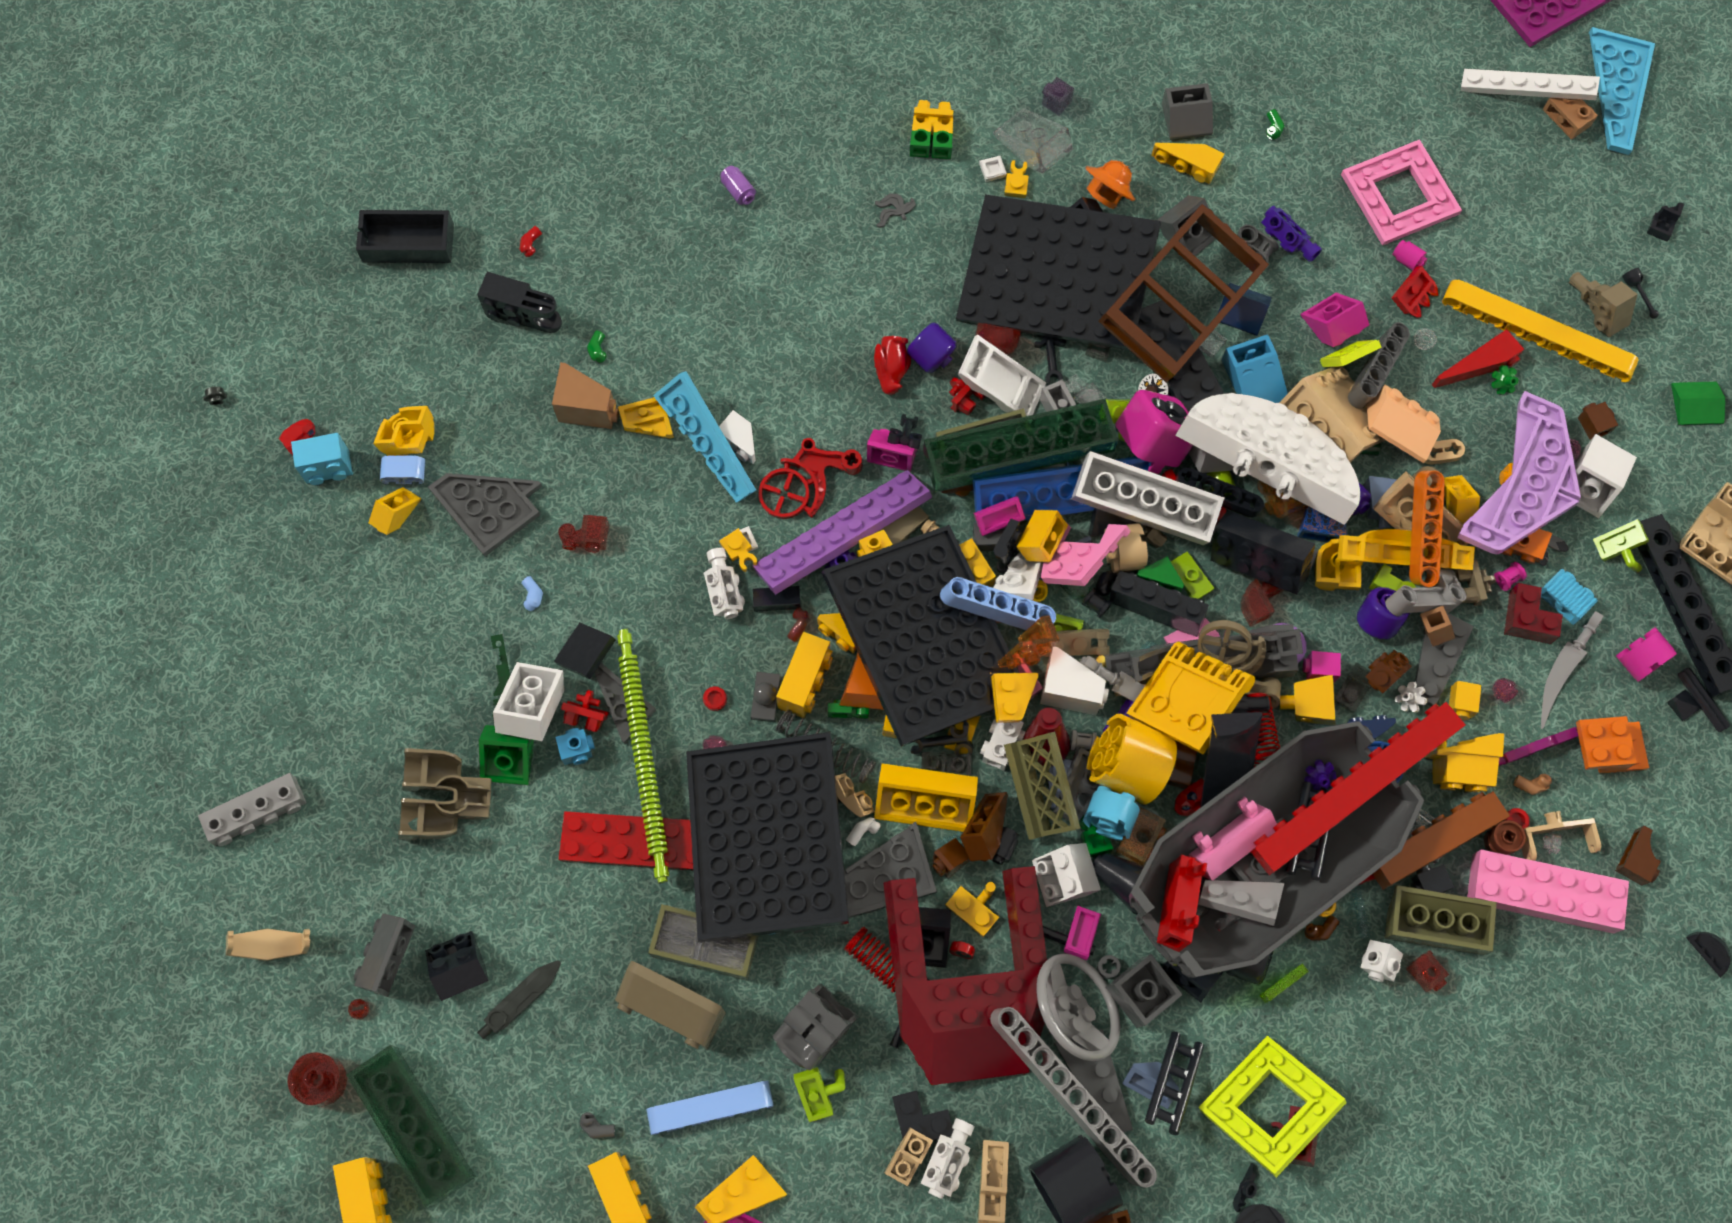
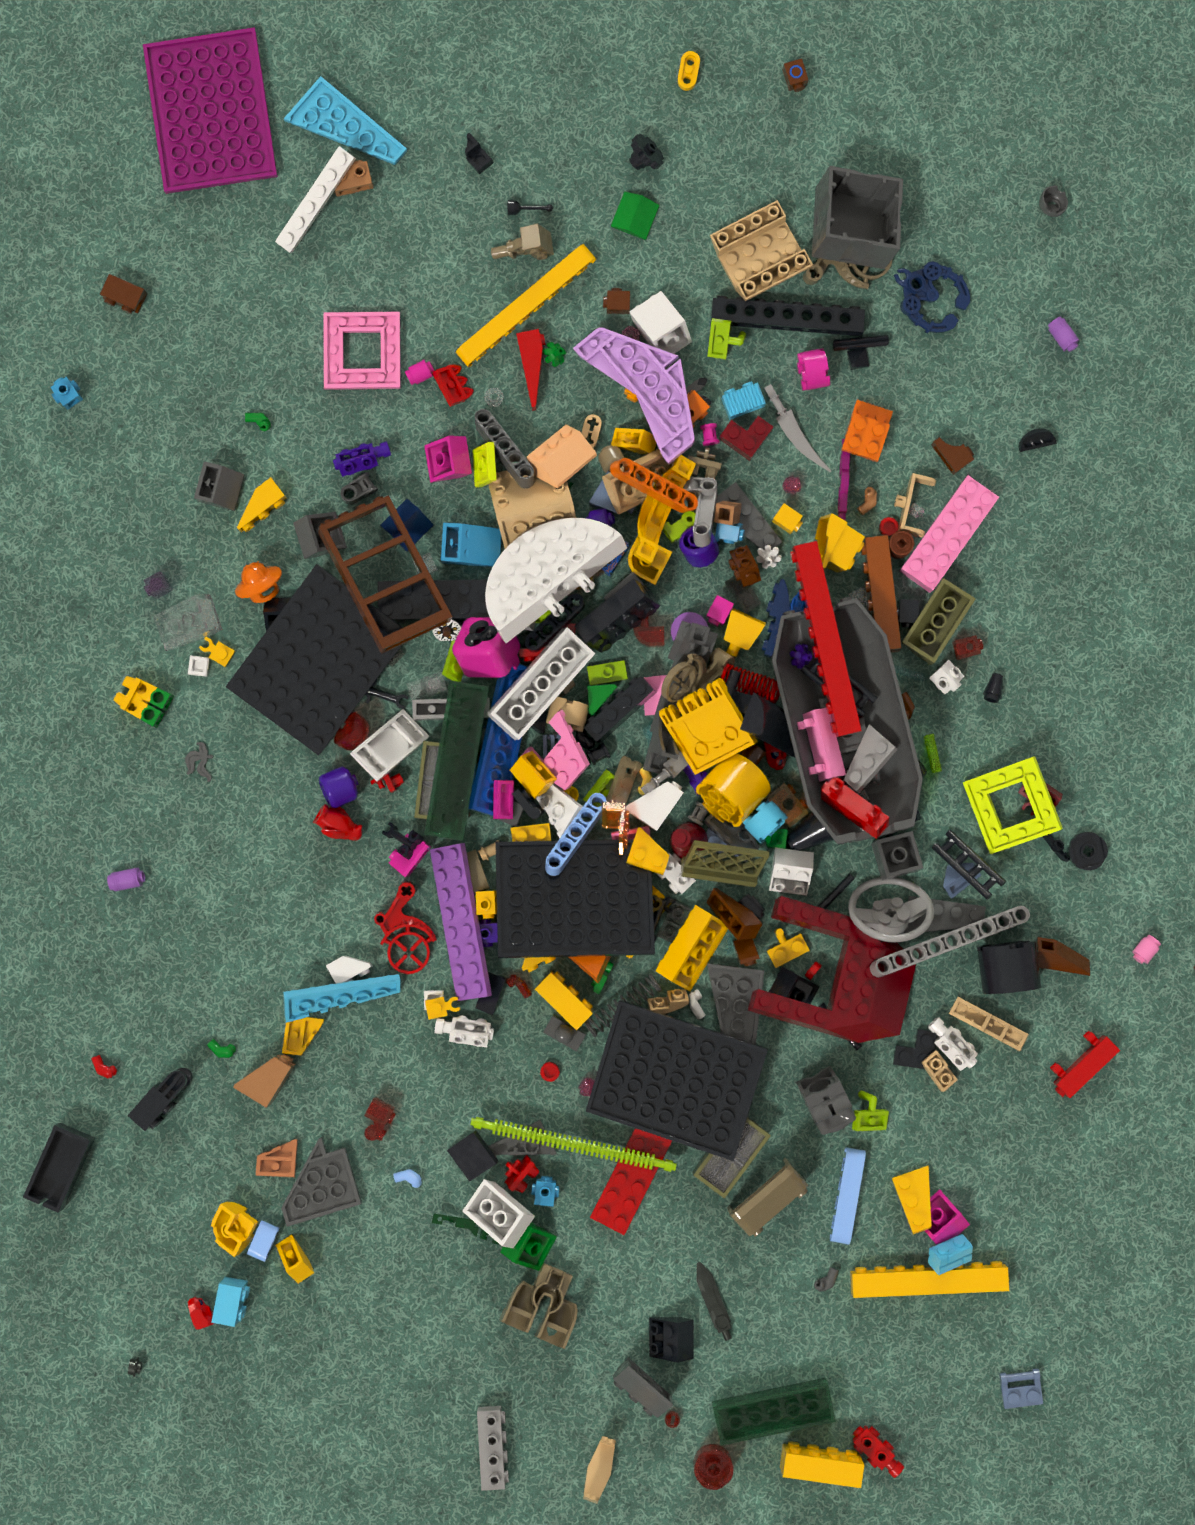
camera: 65 degrees left, 15 degrees up
red piece [844,926,896,996] -> none
dark pink tile [1063,906,1101,960] -> none
dark grey bush [1097,955,1121,979] -> none
none -> nougat wing [256,1139,298,1177]
none -> dark azure brick [715,523,745,544]
none -> black cone [983,673,1003,703]

